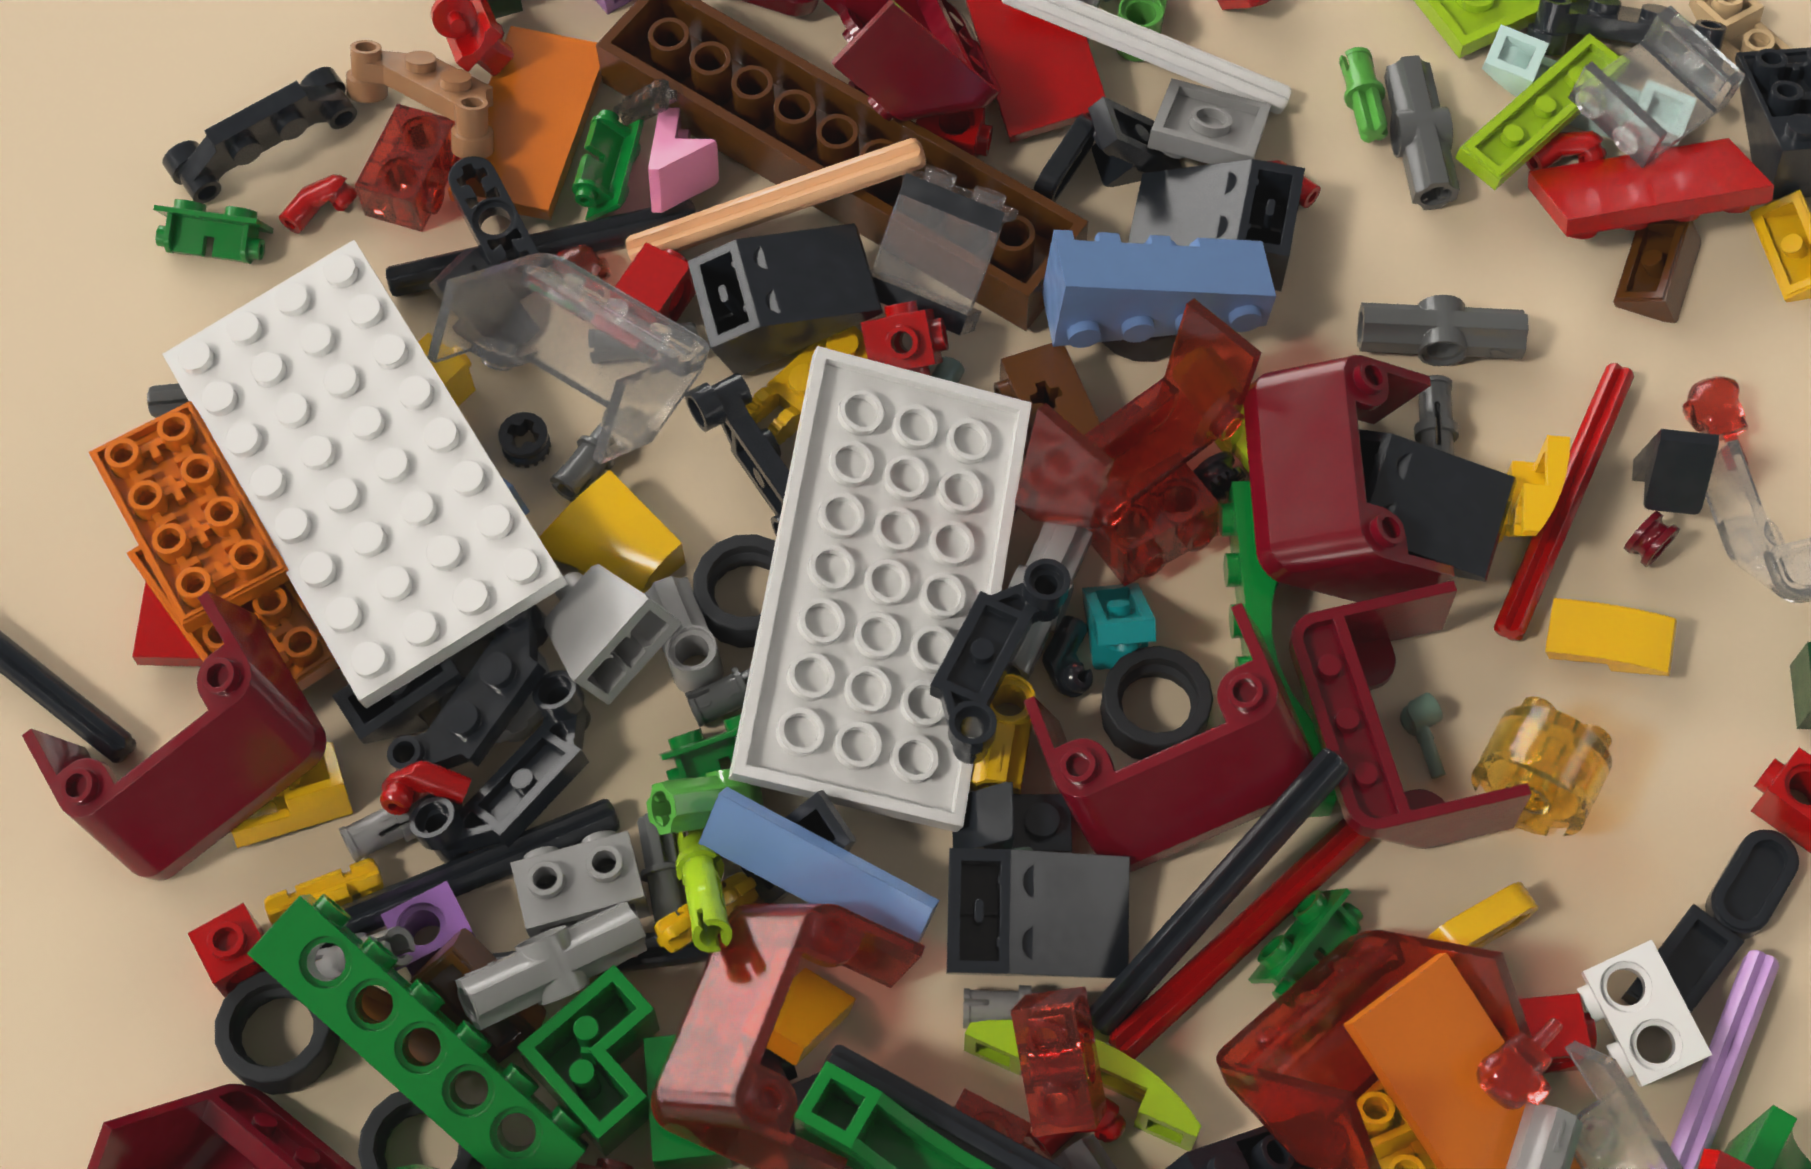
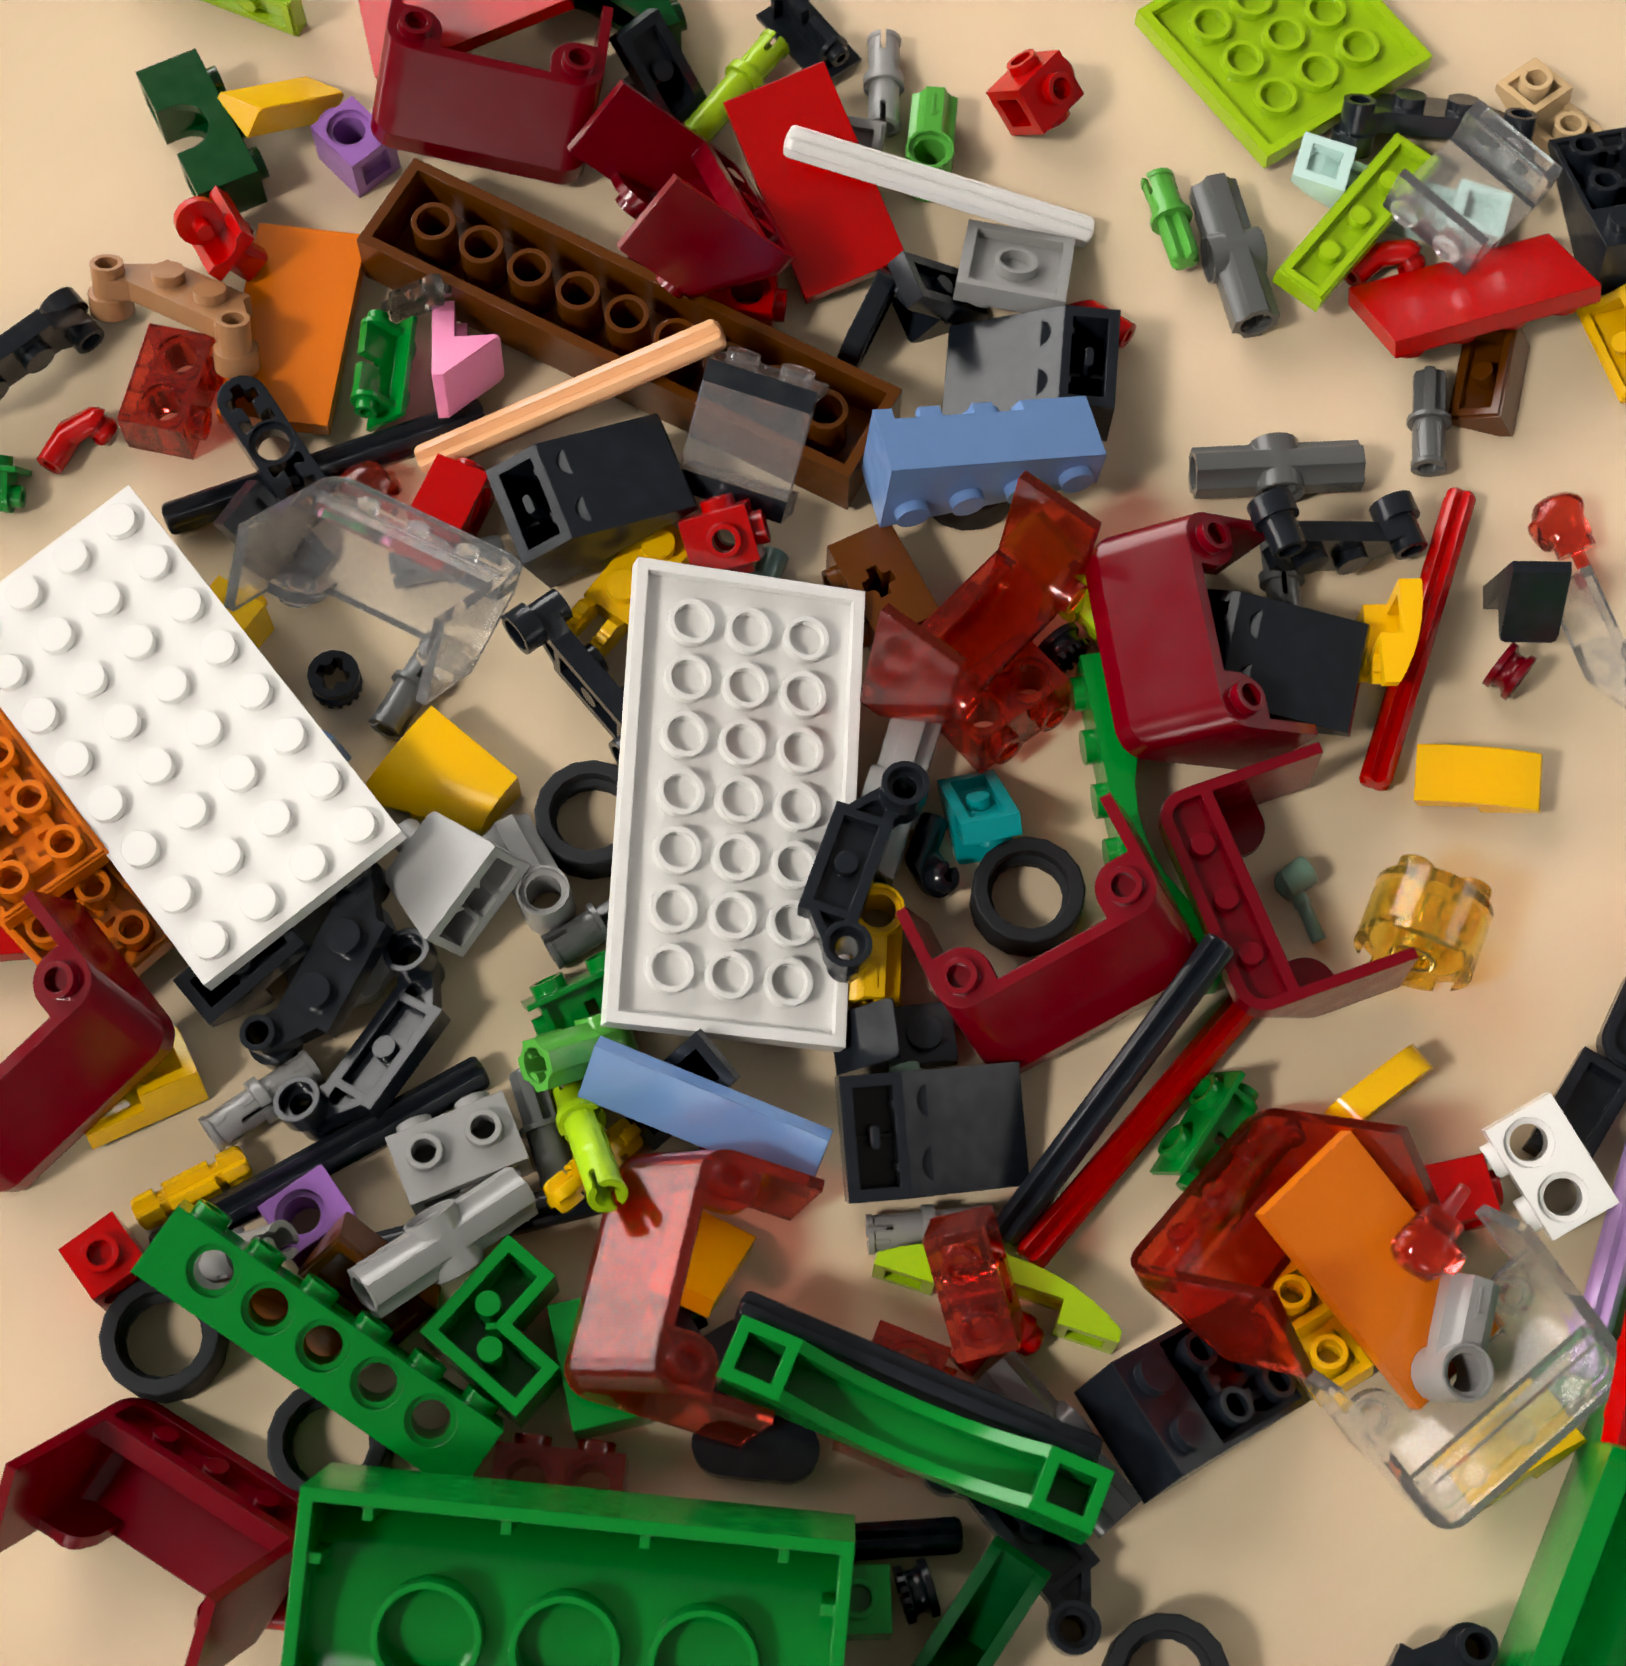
camera: 10 degrees left, 5 degrees up
red arm [380,760,472,815] -> none
none -> black plate [1247,488,1428,575]
none -> dark grey axle [1407,366,1452,477]

